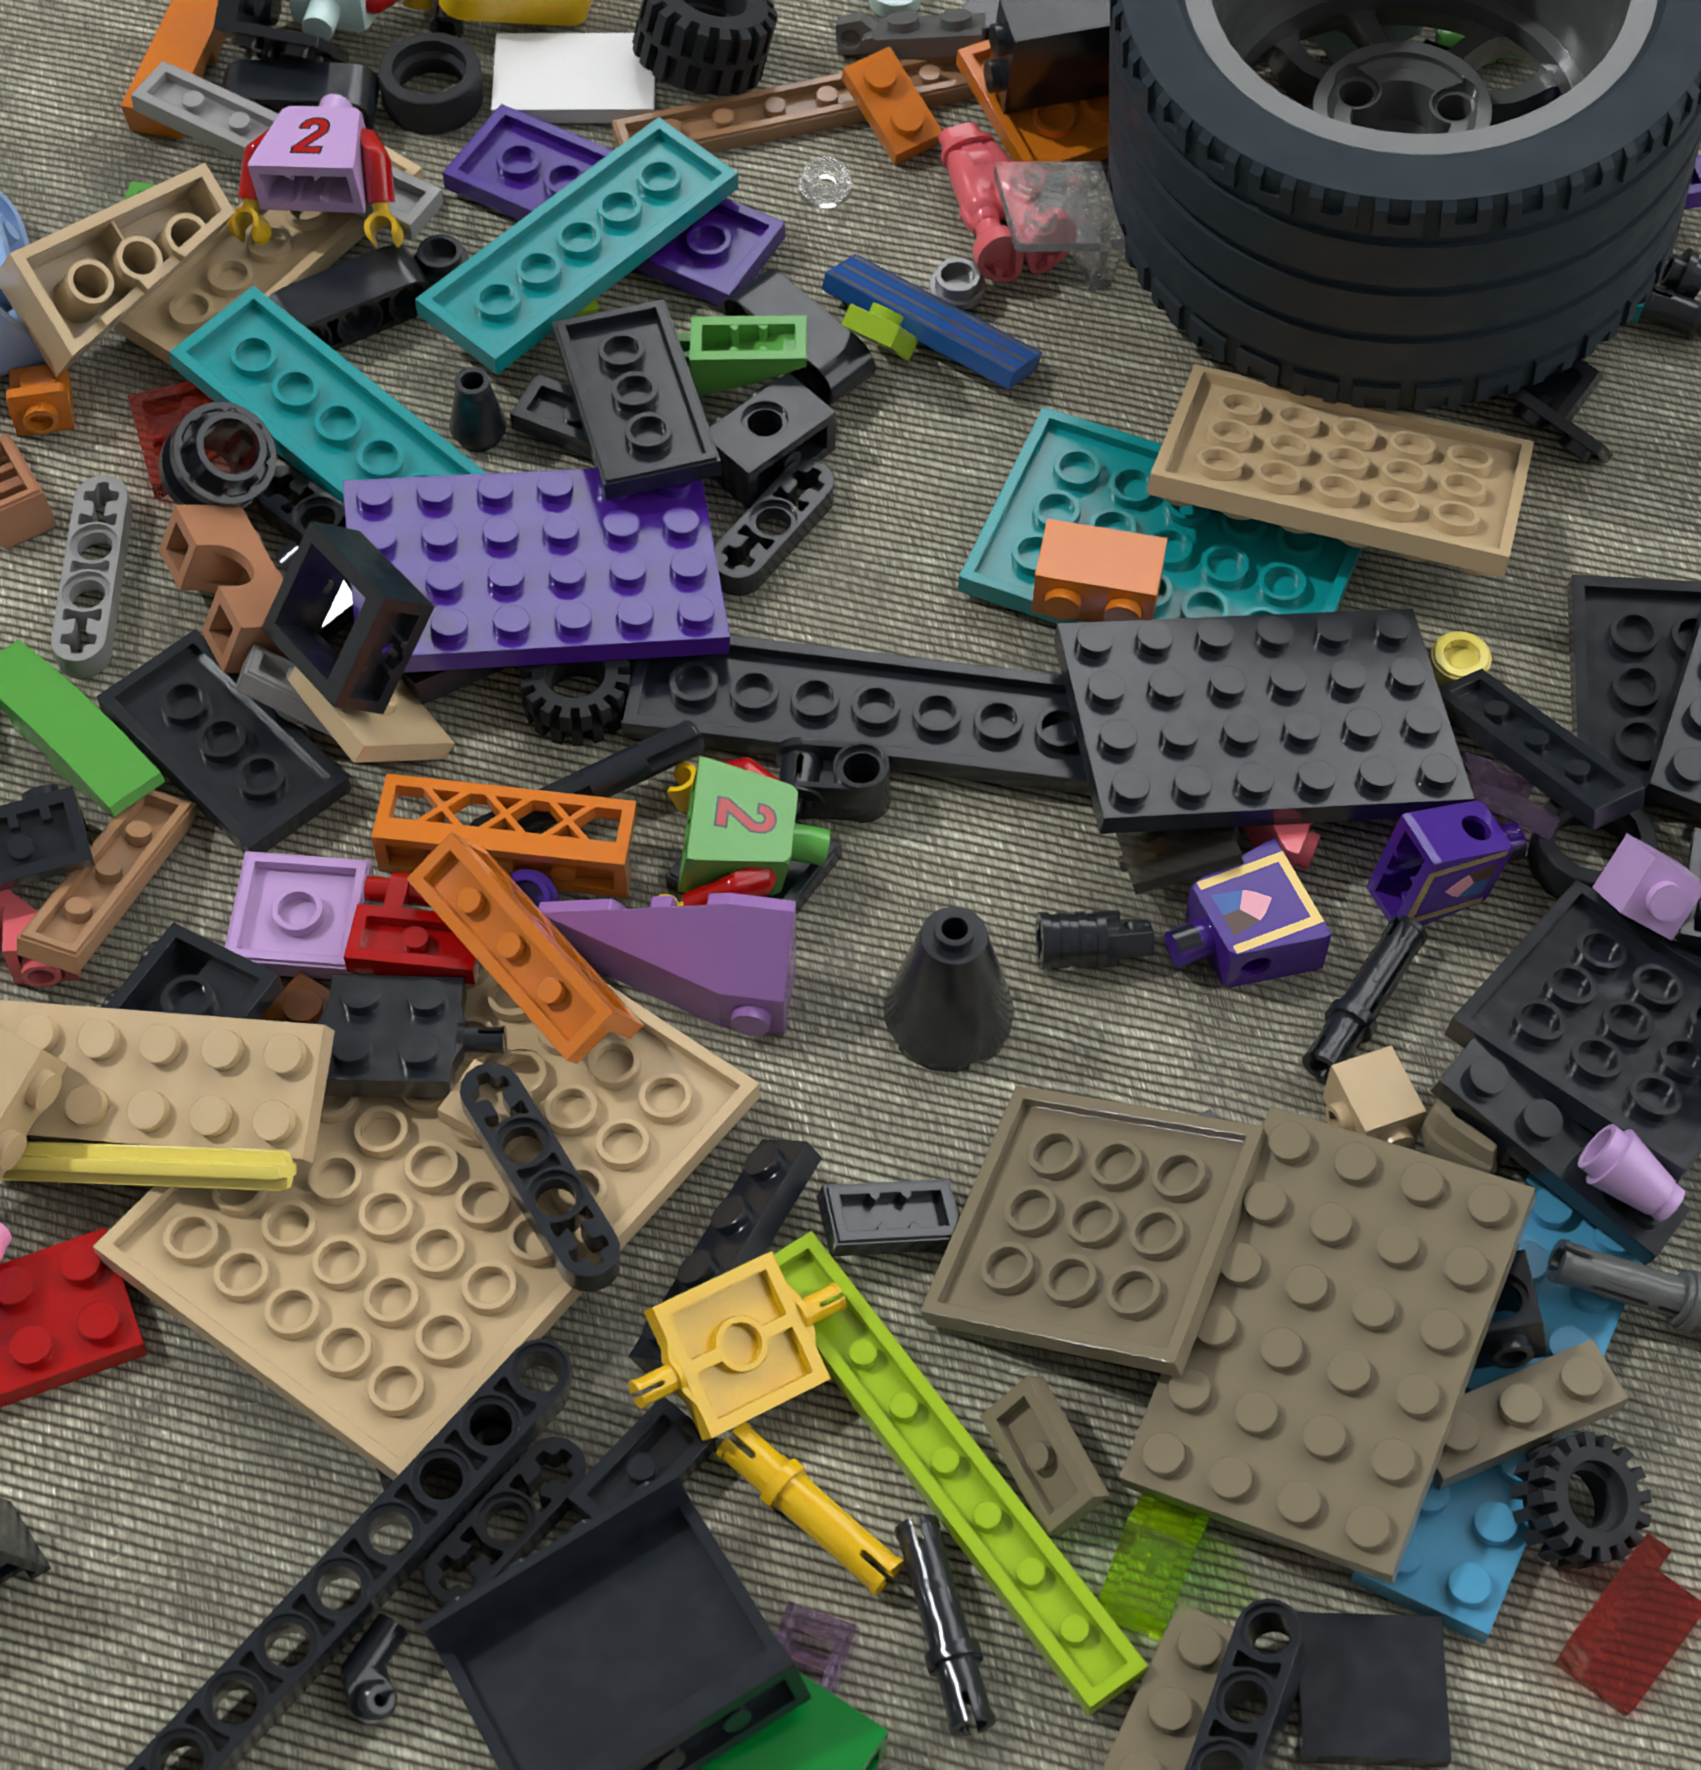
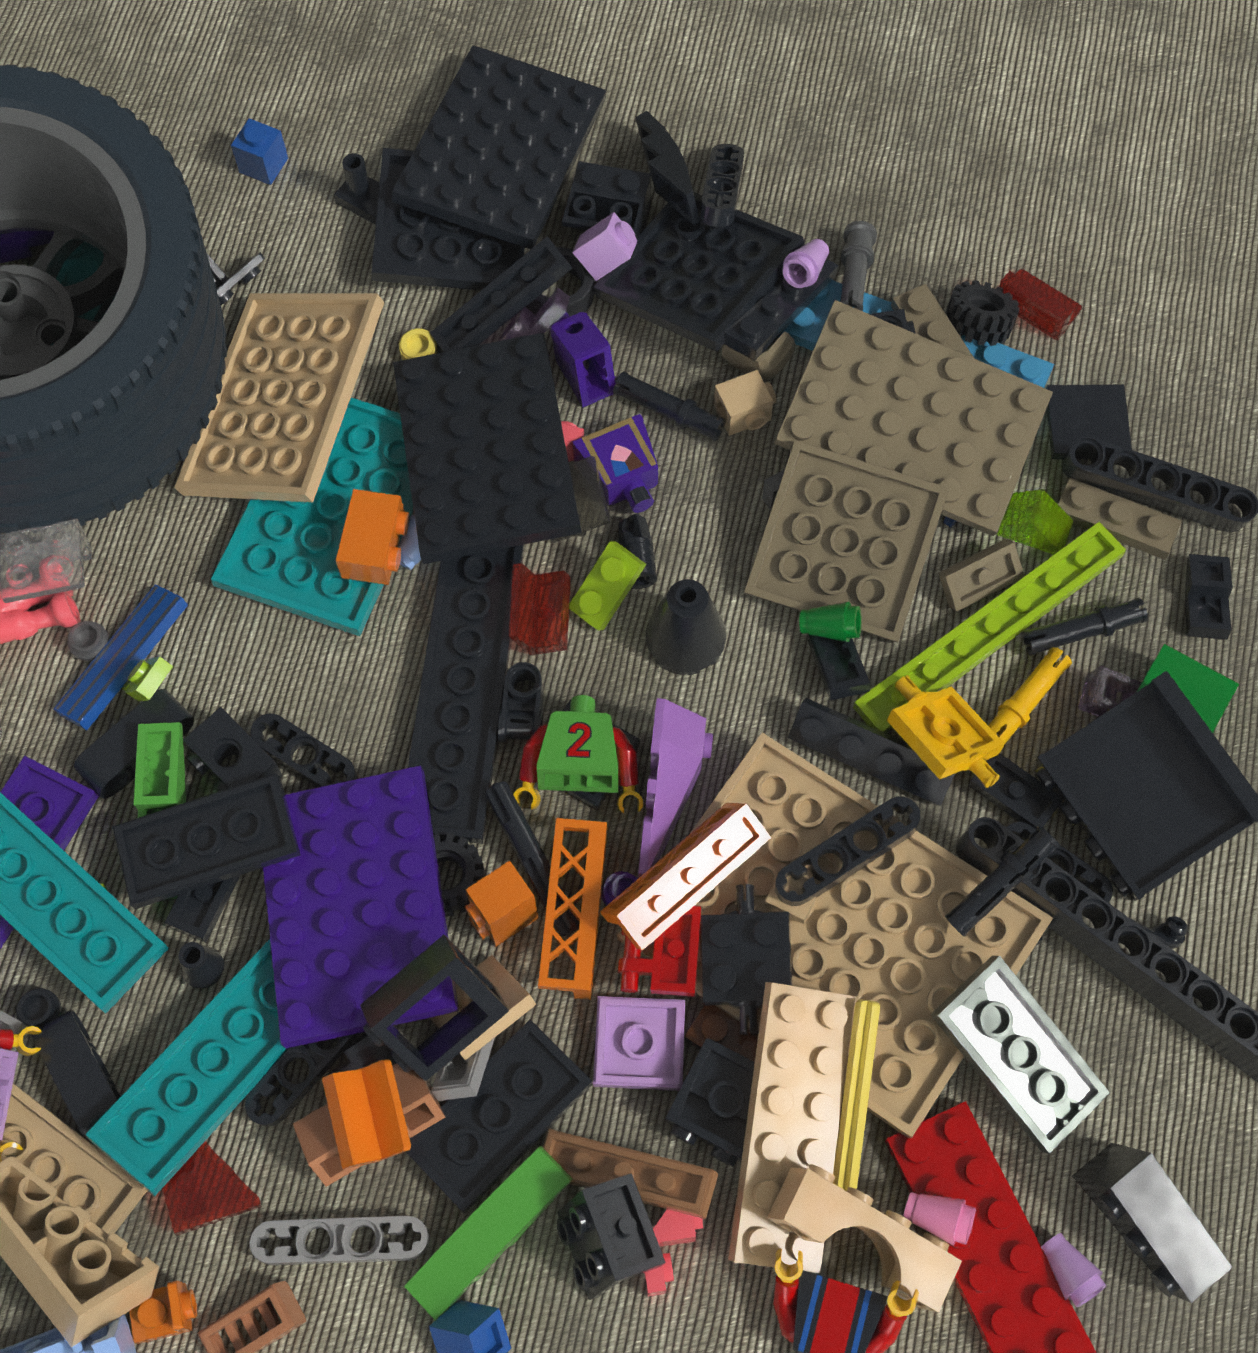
camera: 90 degrees left, 10 degrees up
black piece [158,402,277,509] -> none
none -> orange panel [322,1059,411,1169]
none -> orange brick [465,861,539,947]
none -> clear red panel [509,563,571,655]
none -> lime plate [567,541,647,631]
none -> green cone [799,601,862,642]
none -> piece [931,955,1110,1154]
none -> black pin [945,825,1060,937]

